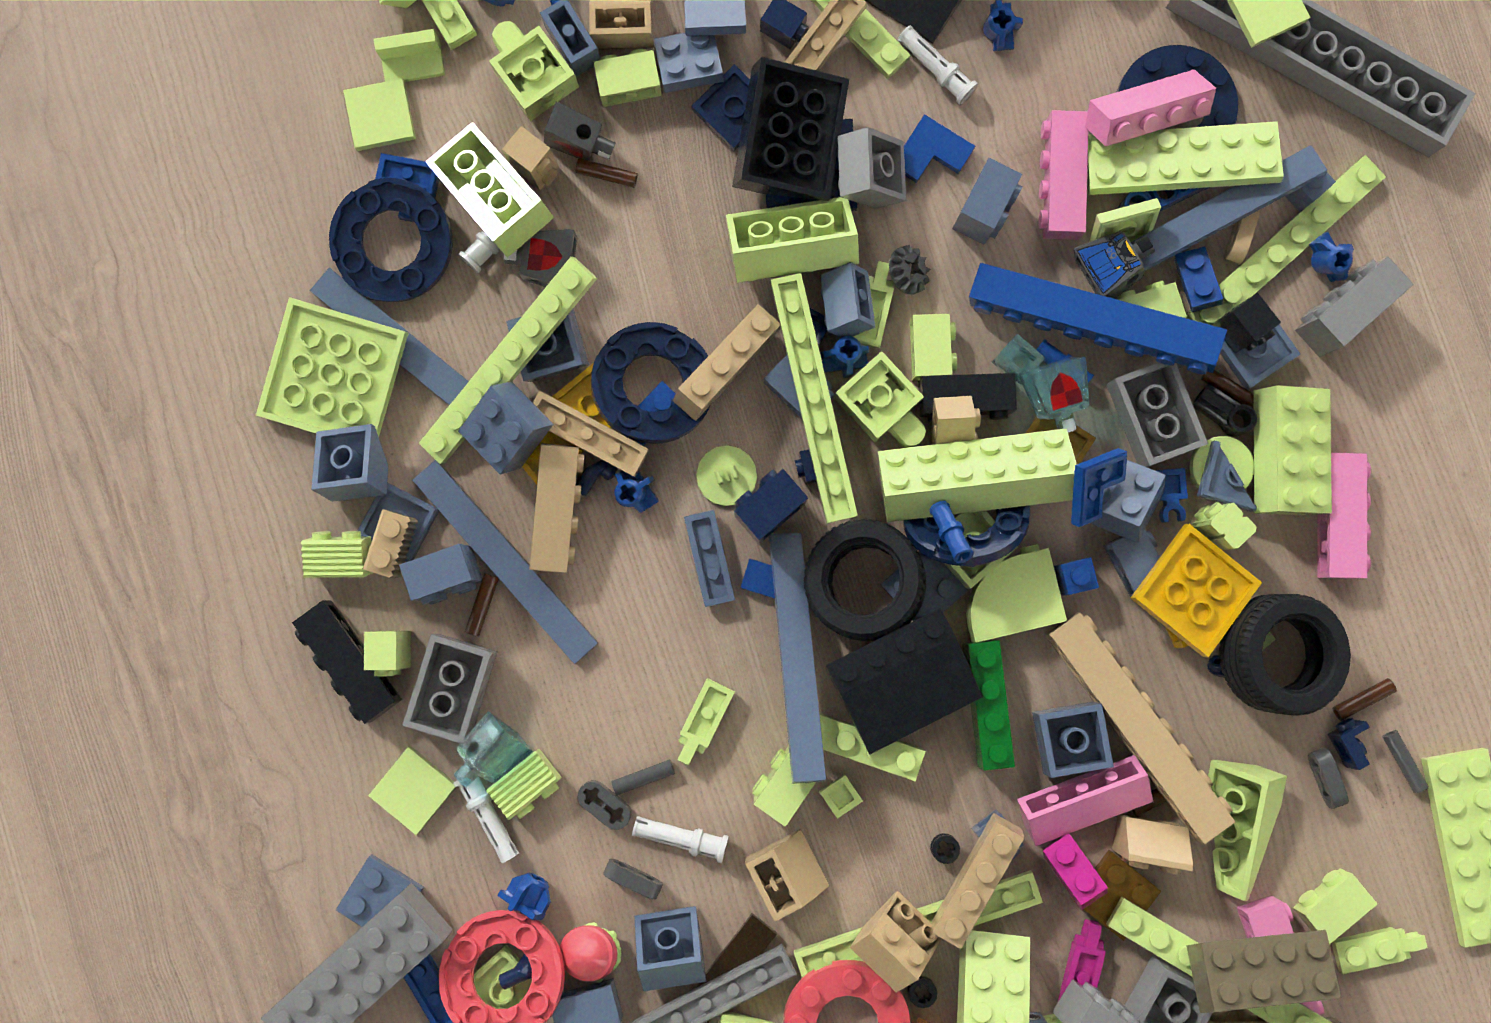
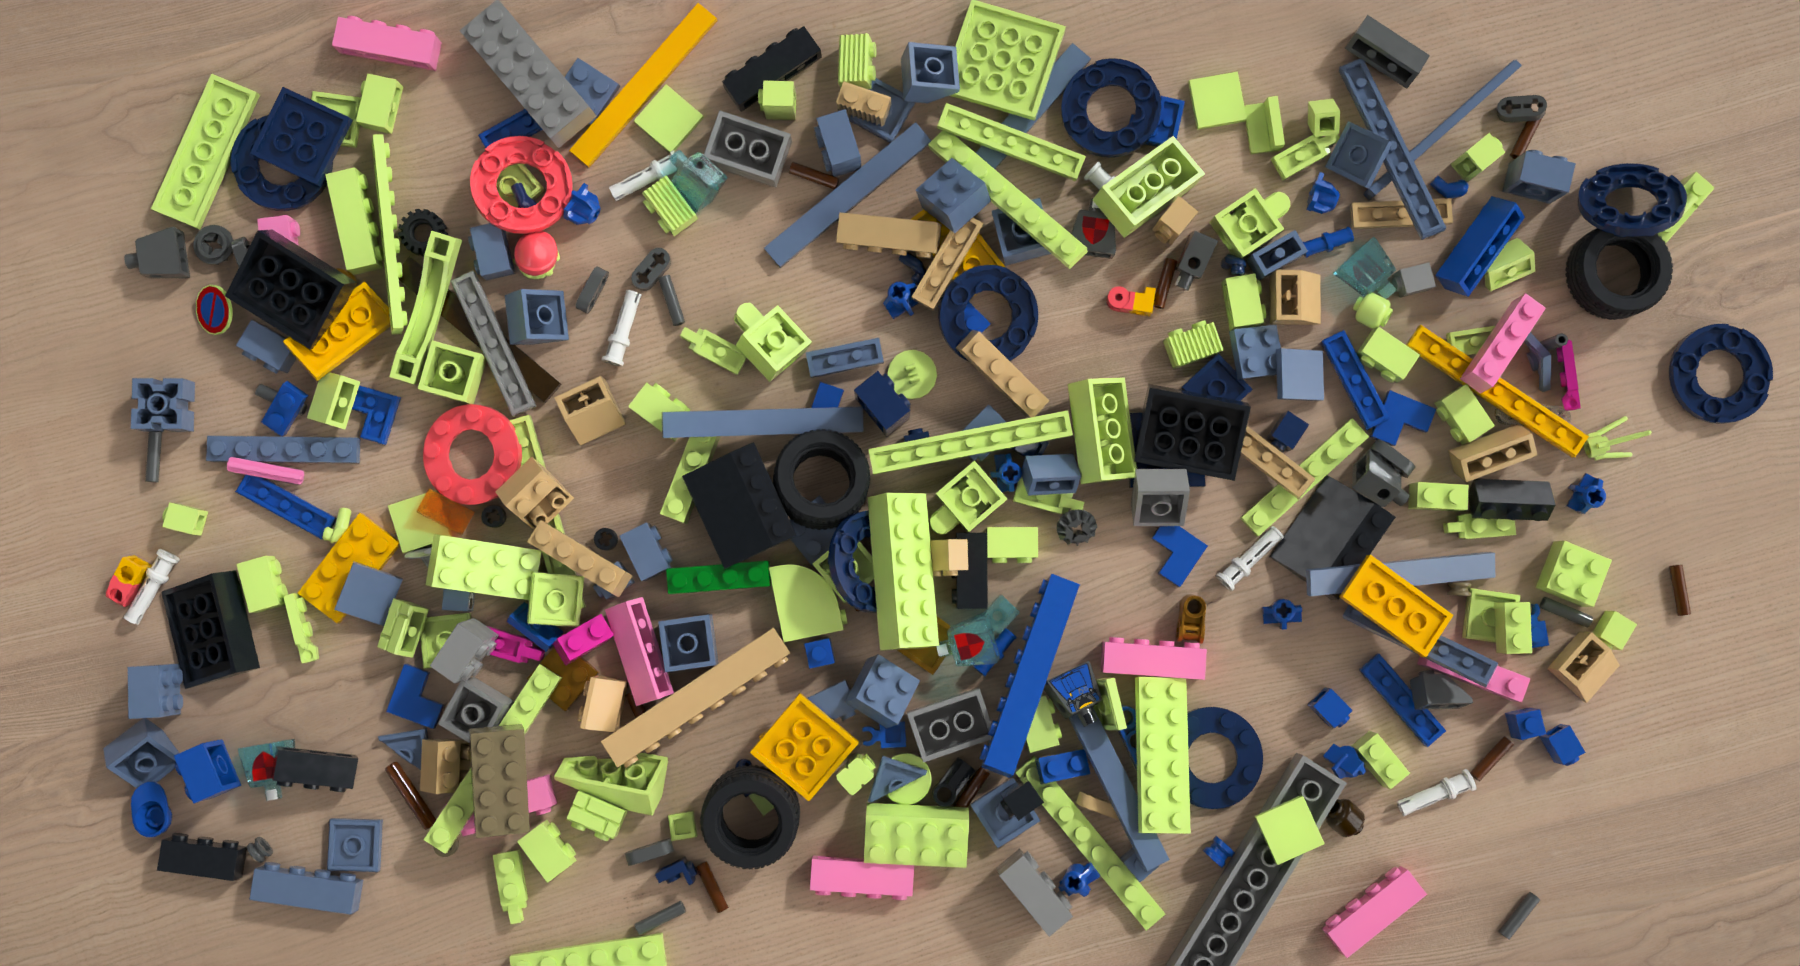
camera: 85 degrees right, 0 degrees up
yellowish green plate [819,774,863,819] -> none
blue pin [929,501,974,563] -> none
sand blue brick [952,158,1023,245] -> none
blue tile [1071,448,1127,528] -> none
bright pink brick [1085,70,1216,146] -> none
none -> blue plate [507,602,564,652]
none -> yellowish green tile [527,572,584,627]
none -> yellowish green brick [566,790,628,841]
none -> yellow tile [569,3,718,168]
none -> sand blue brick [620,522,673,582]
none -> yellowish green tile [668,811,698,841]
none -> yellowish green brick [734,303,812,382]
none -> yellowish green plate [937,103,1086,181]
none -> leg [1106,286,1156,317]
none -> yellowish green brick [1163,320,1223,369]
none -> pearl gold piece [1176,594,1206,644]
none -> blue wheel [1203,836,1235,868]
none -> dark blue arm [1221,254,1246,276]

